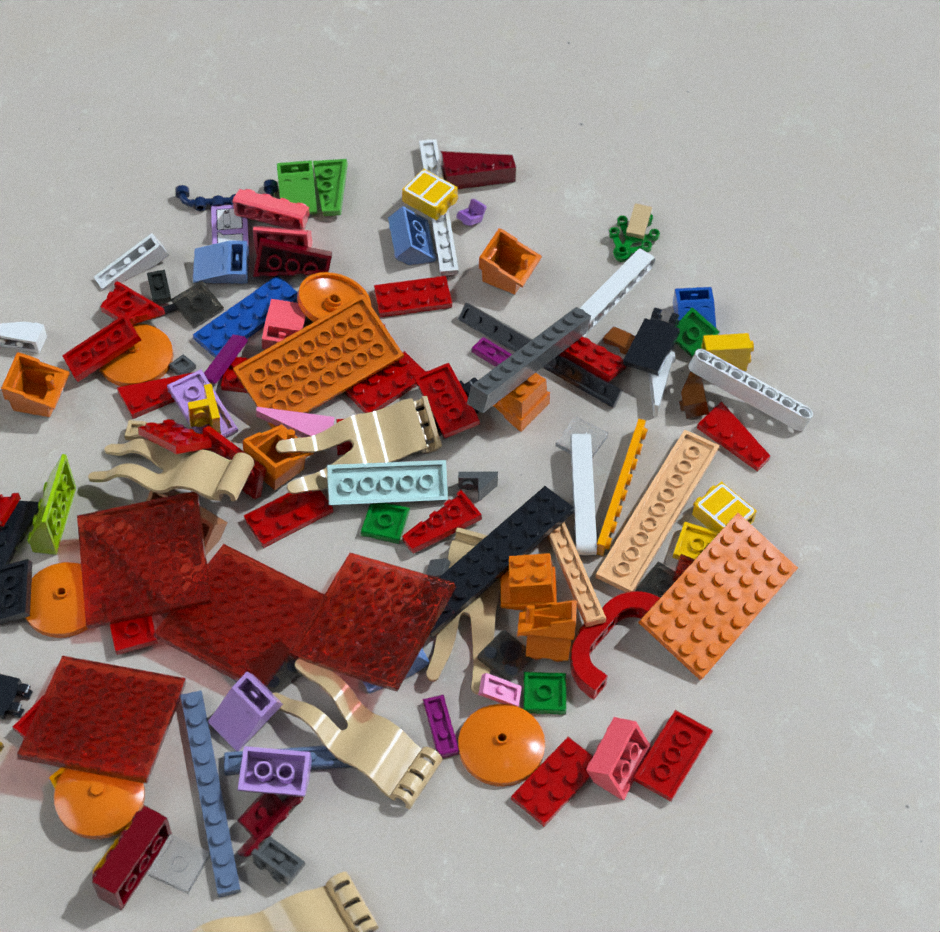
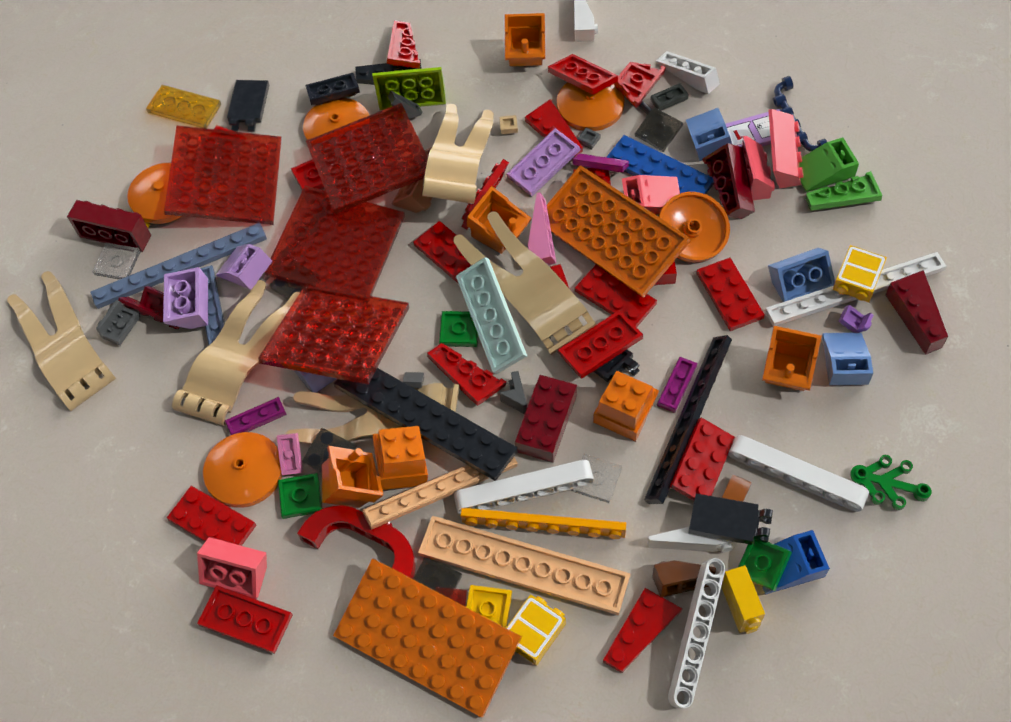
camera: 85 degrees right, 5 degrees up
red plate [138,419,212,454] -> none
yellow bracket [188,384,221,434] -> none
dark grey brick [467,307,591,413] -> none
tan tile [626,203,652,239] -> none
none -> dark grey slope [388,91,423,122]
none -> dark red brick [515,375,577,463]
none -> medium blue slope [822,333,873,385]

